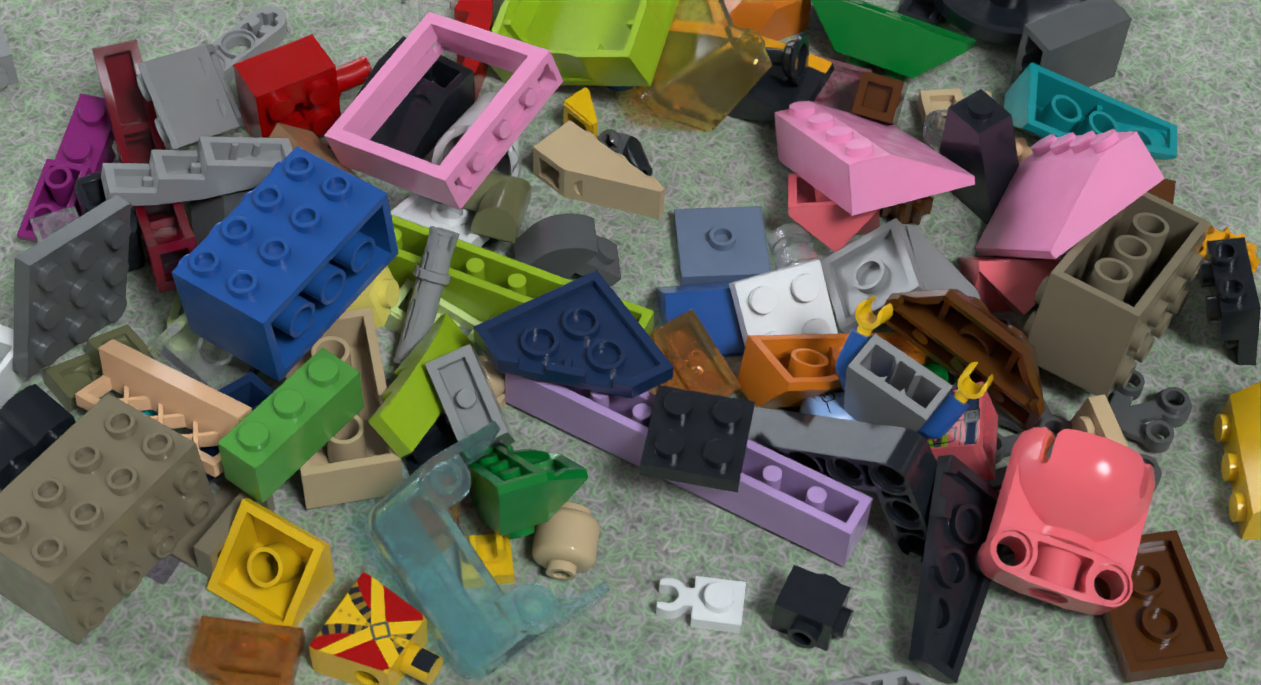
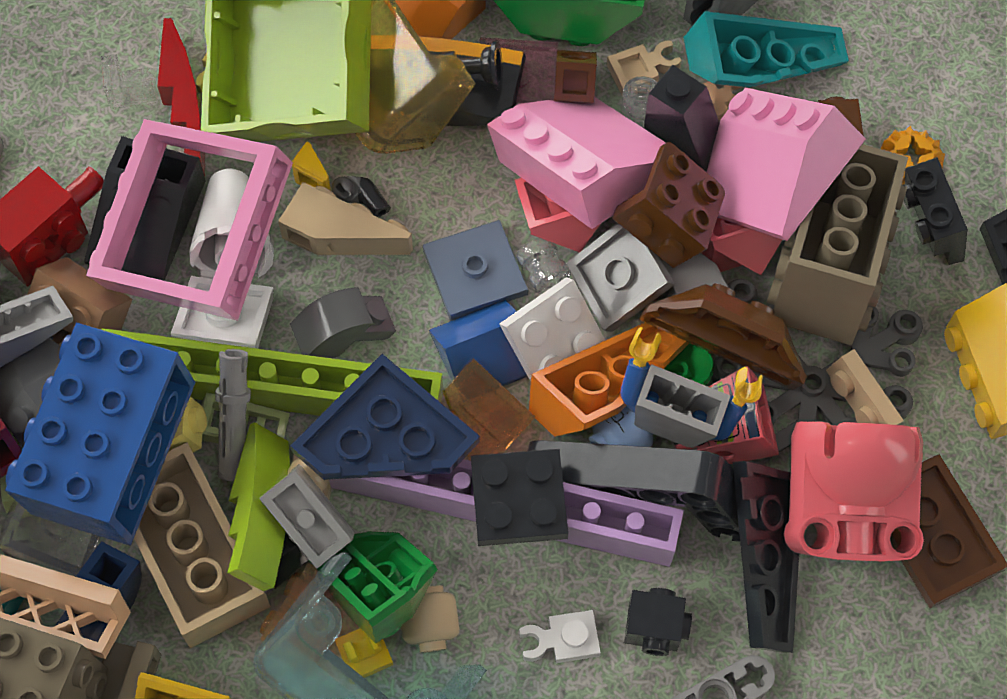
camera: 15 degrees left, 15 degrees up
bright green brick [218,347,364,503] -> none
olive brick [438,171,532,243] -> none
none -> reddish brown bracket [612,142,725,268]

